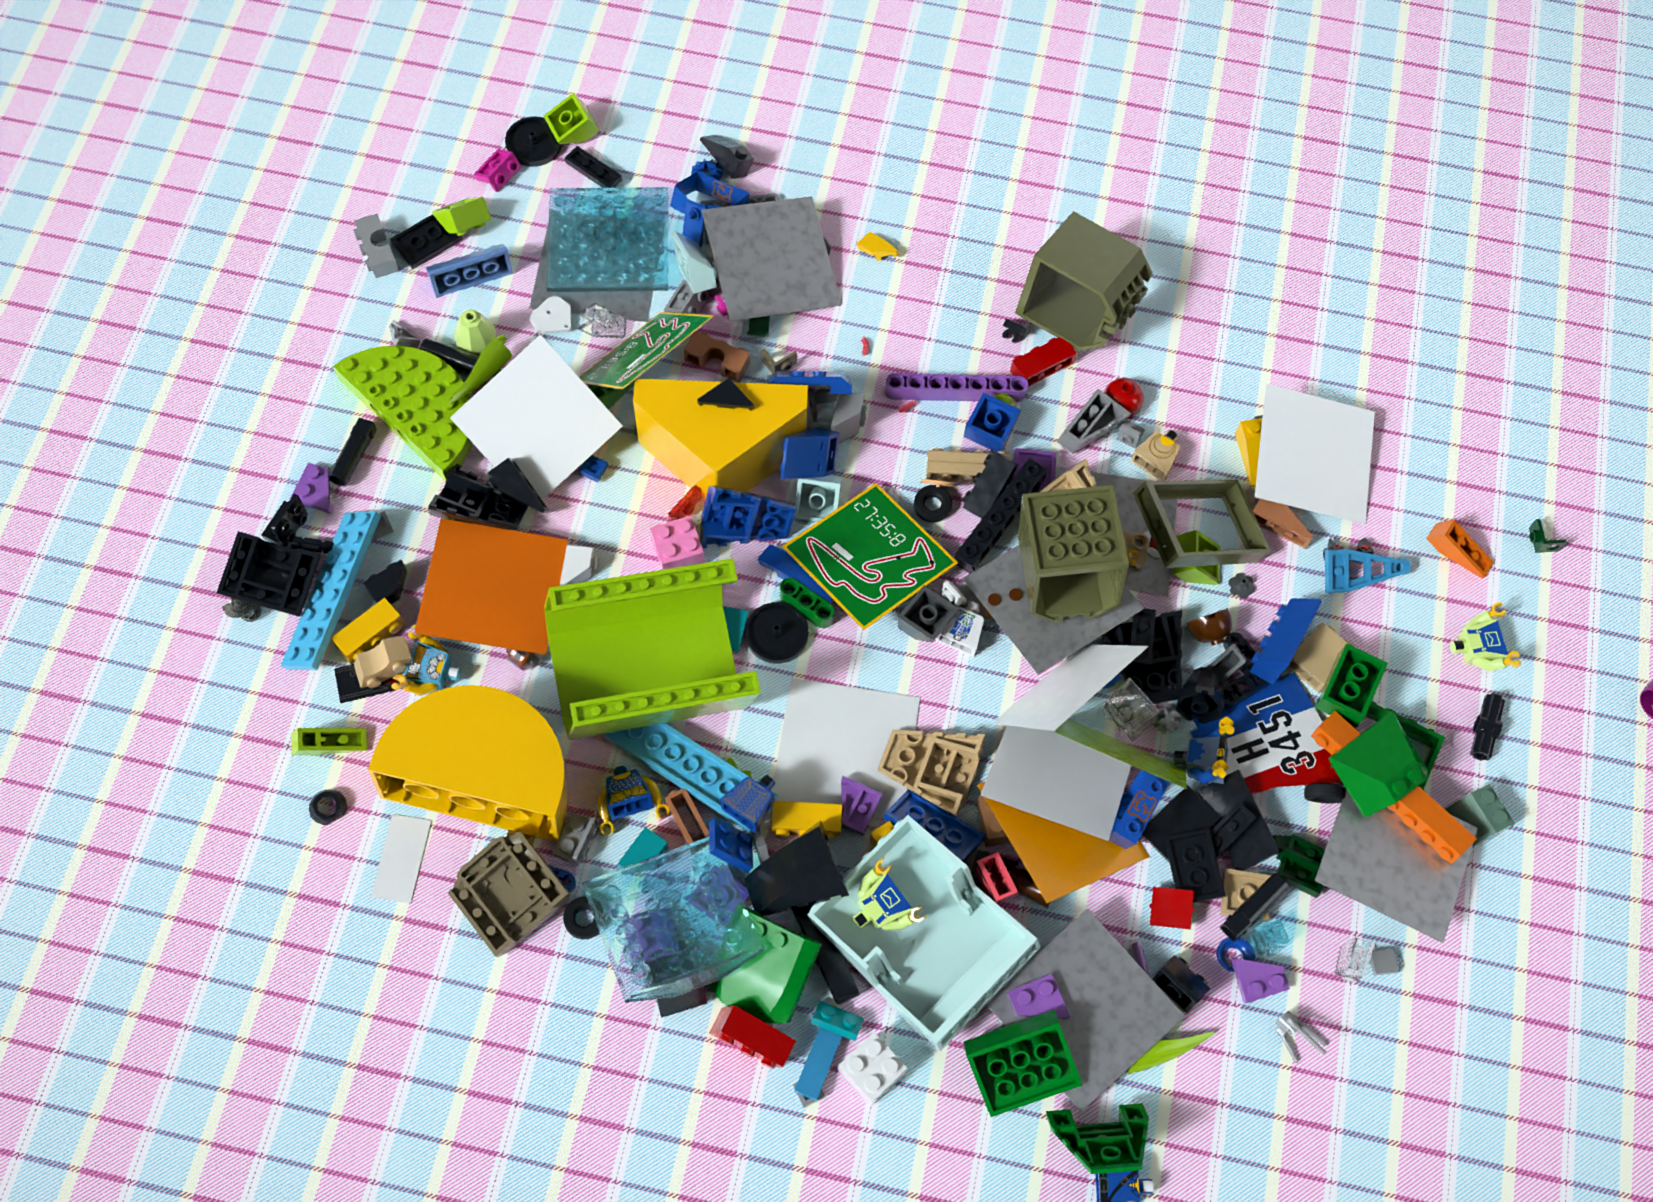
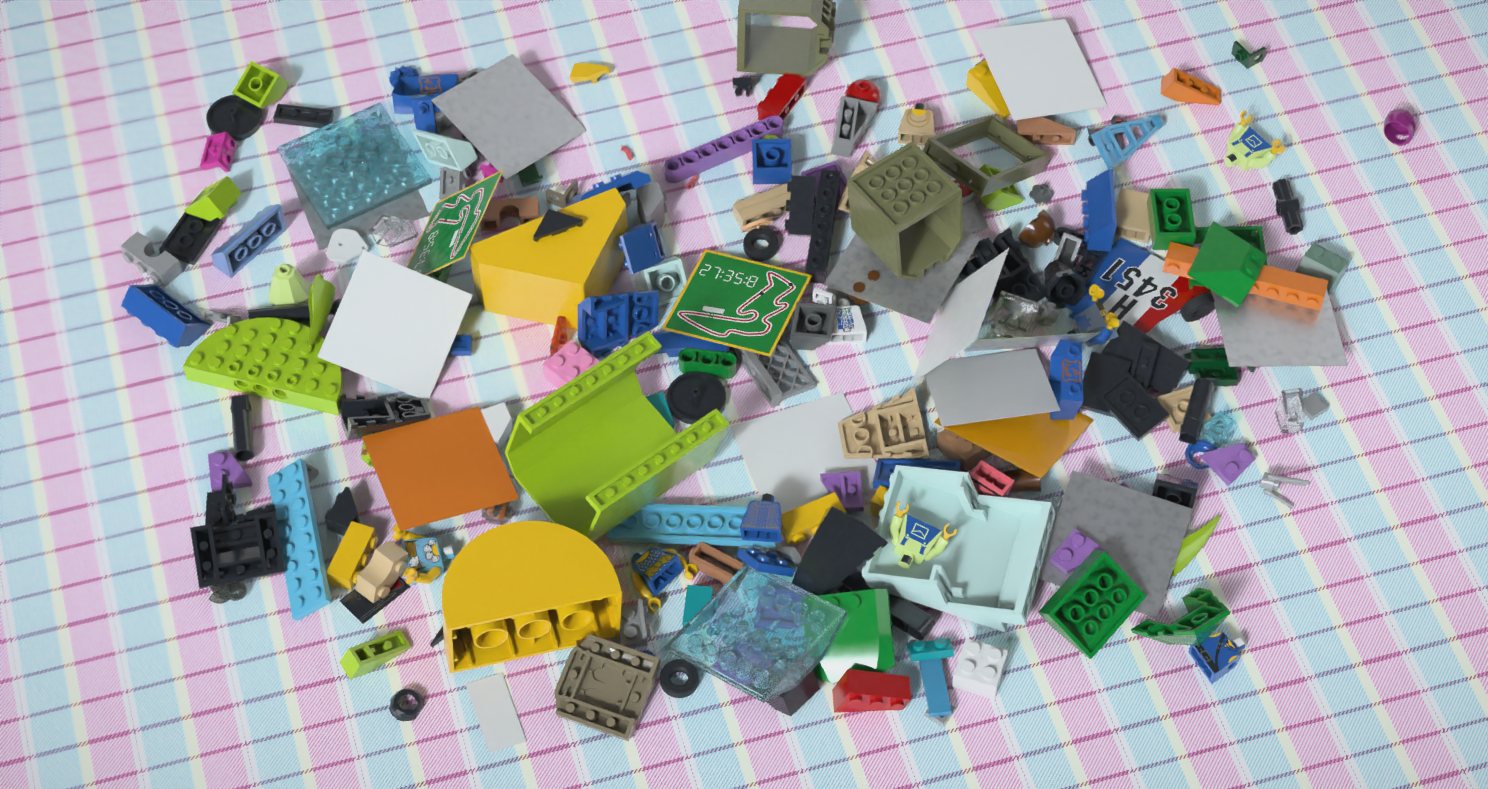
camera: 25 degrees left, 10 degrees down
black slope [488,458,550,513] -> none
black slope [700,135,754,179] -> none
light grey bracket [1116,421,1145,448] -> none
red piece [1149,887,1195,930] -> none
none -> blue slope [121,284,211,348]
none -> light grey fence [732,336,816,408]

